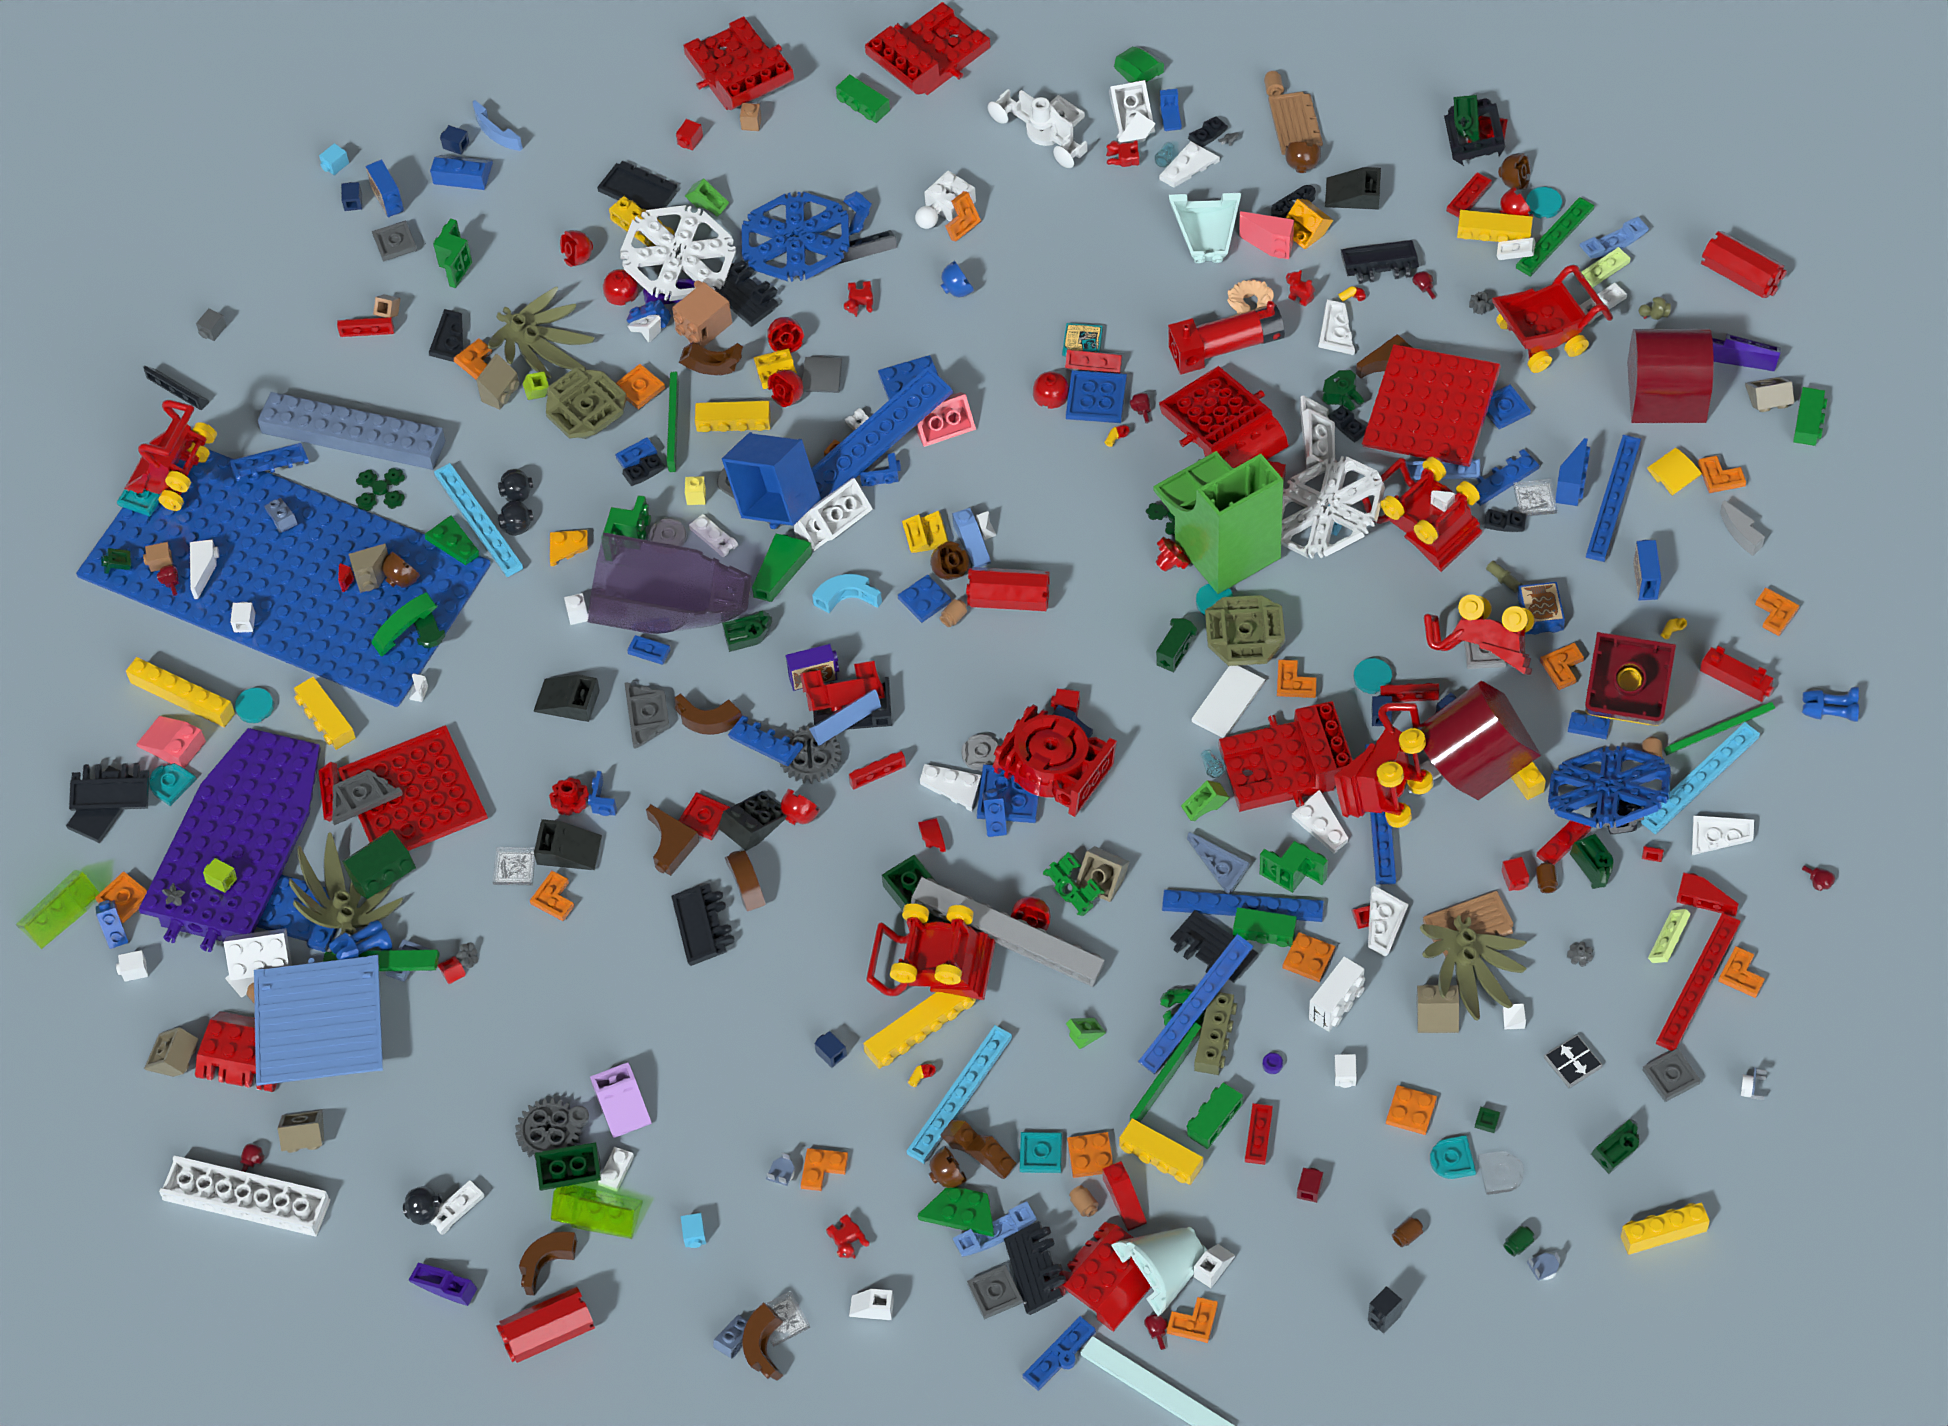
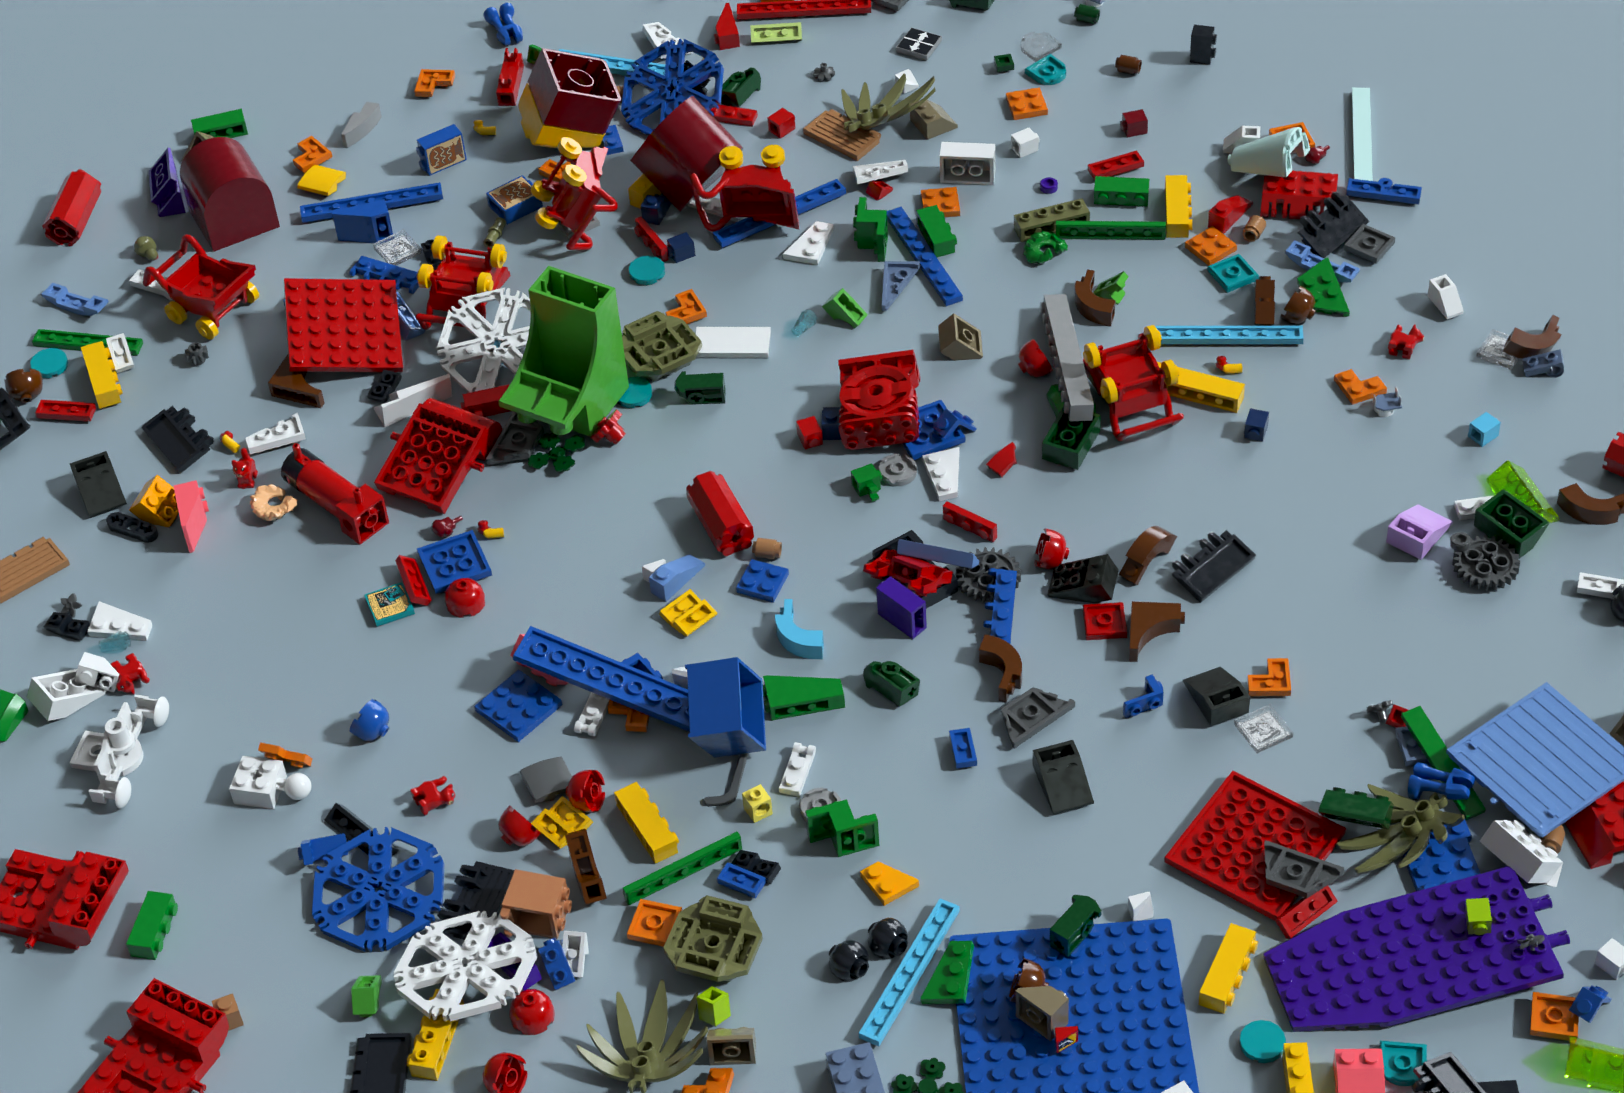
camera: 120 degrees left, 10 degrees down
green slope [371,592,437,657] -> none
red plant [549,778,589,816] -> none
white brick [564,593,589,625] -> none
clear purple windscreen [587,532,752,634] -> none
red brick [676,119,703,151] -> none
reddish brown cylinder [930,541,969,581] -> none
green piece [1043,852,1105,916] -> none
blue plate [1138,934,1253,1075] -> none
blue bracket [1160,89,1182,131] -> none
light aqua cone [1169,193,1241,263] -> none
black hinge [1170,910,1259,983] -> none
red piece [1219,701,1353,812] -> none
reddish brown cylinder [1285,142,1321,173] -> none
dark green hinge [1322,370,1364,411] -> none
dark red piece [1412,271,1436,300] -> none
white slope [1431,490,1455,512] -> none
red cylinder [1499,187,1533,217] -> none
reddish brown brick [1536,862,1558,894] -> none
yellowish green plate [1582,247,1631,288] -> none
none -> green brick [851,463,882,502]
none -> reddish brown arch [1075,269,1116,326]

